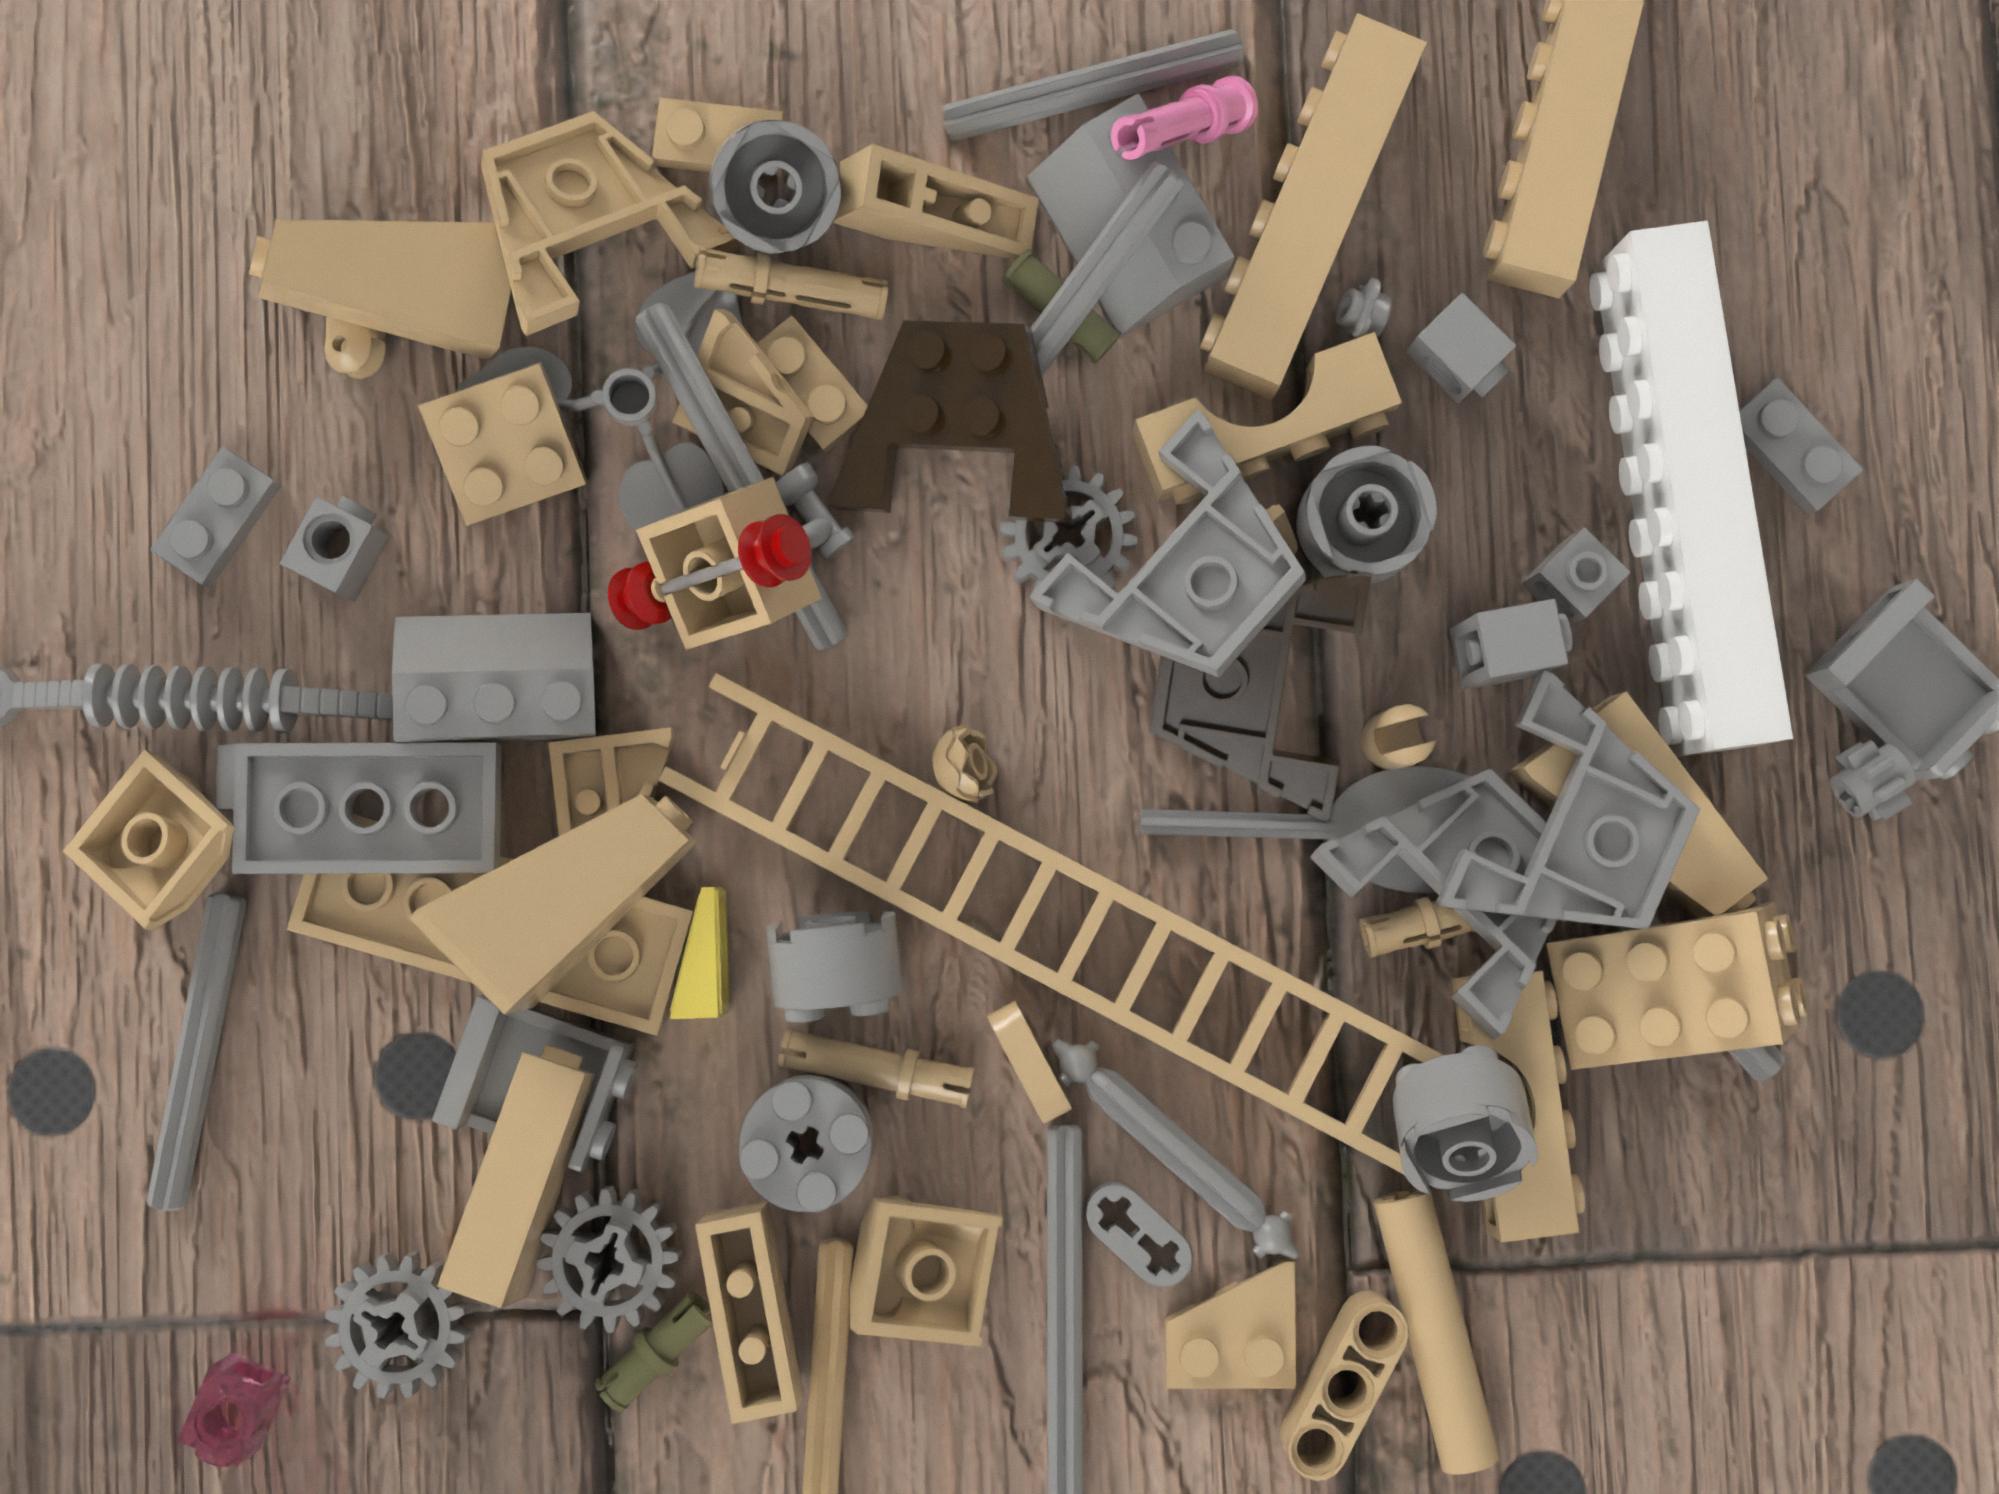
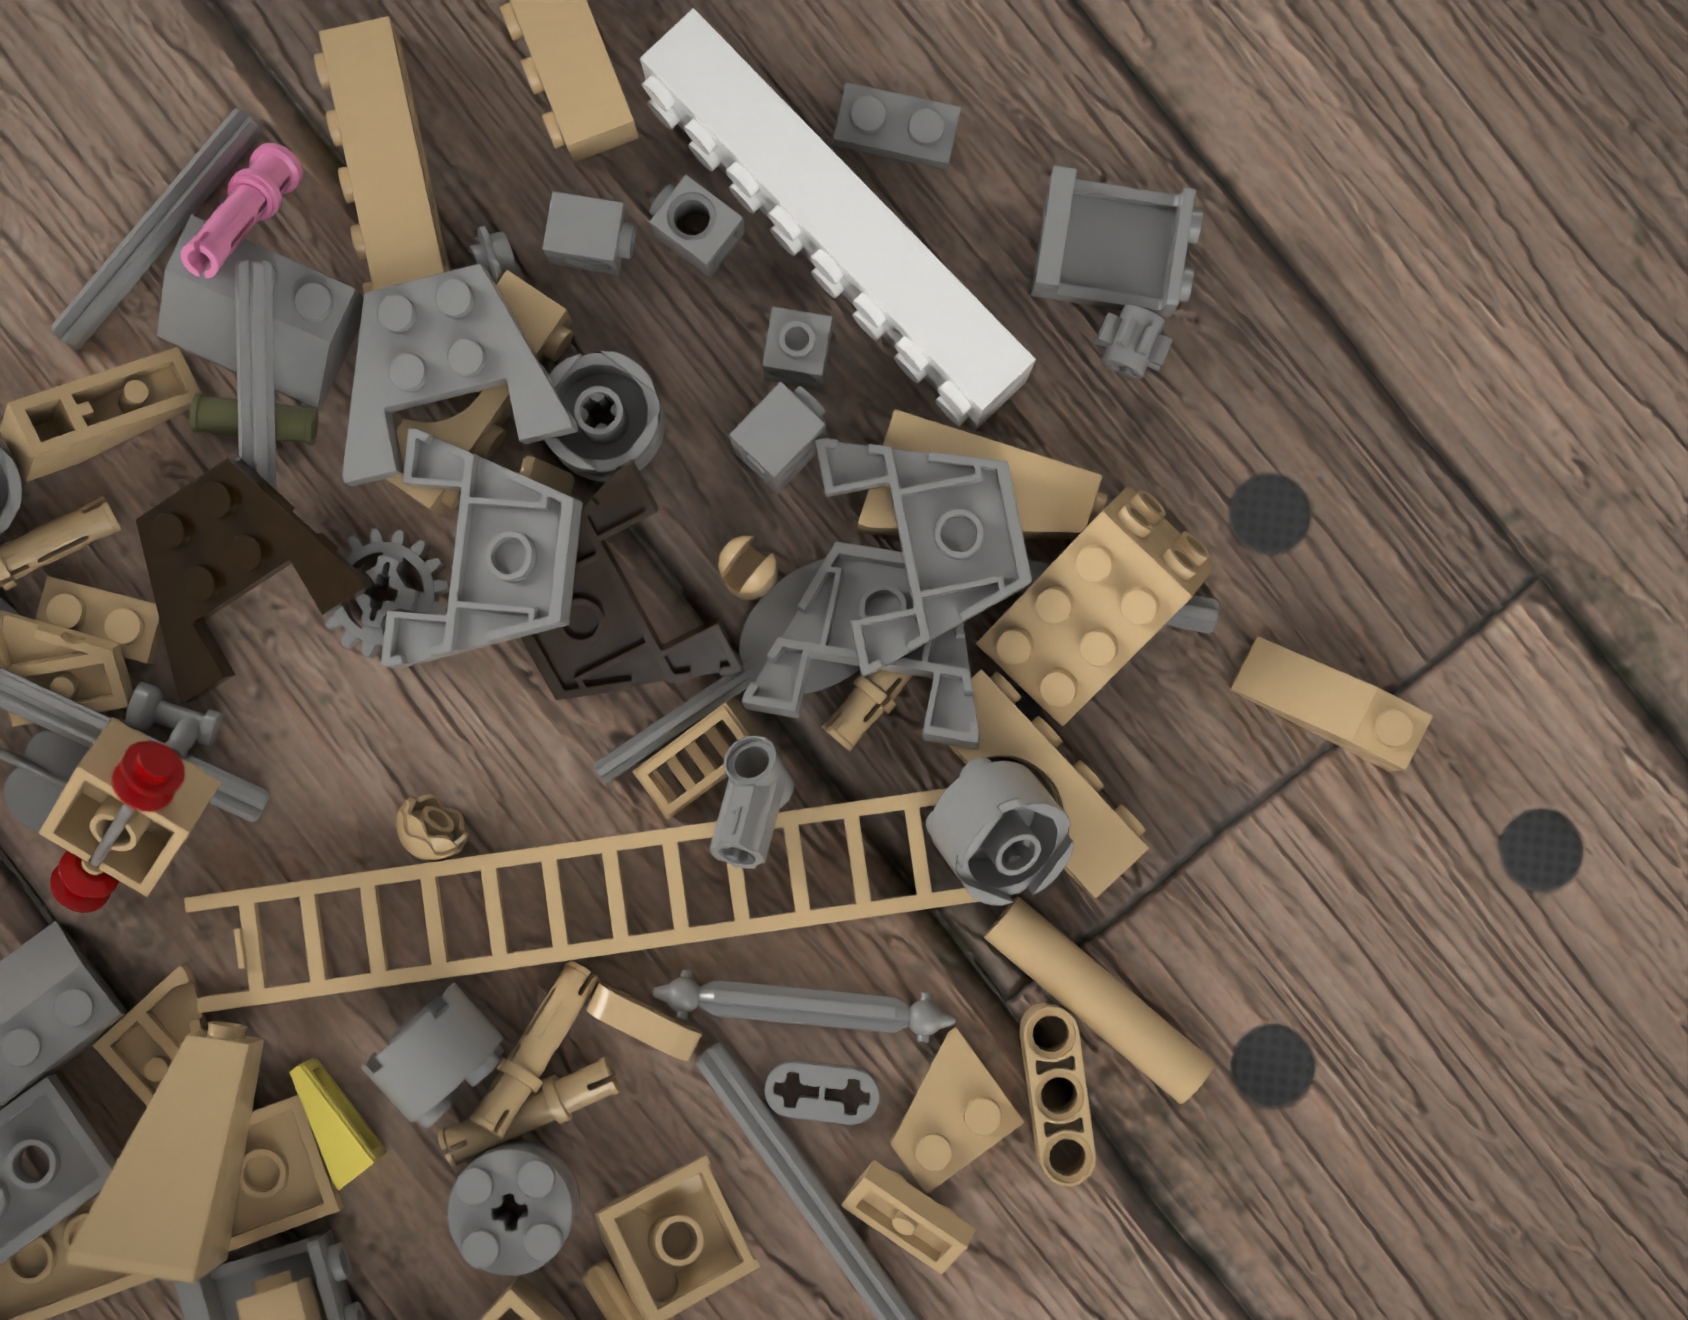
camera: 35 degrees left, 0 degrees up
none -> light grey wing [342,264,578,487]
none -> tan pin [469,960,601,1139]
none -> tan slope [632,698,766,820]
none -> light grey brick [649,175,746,278]
none -> light grey piece [710,735,794,869]
none -> tan plate [841,1160,976,1275]
none -> tan slope [1229,636,1433,772]

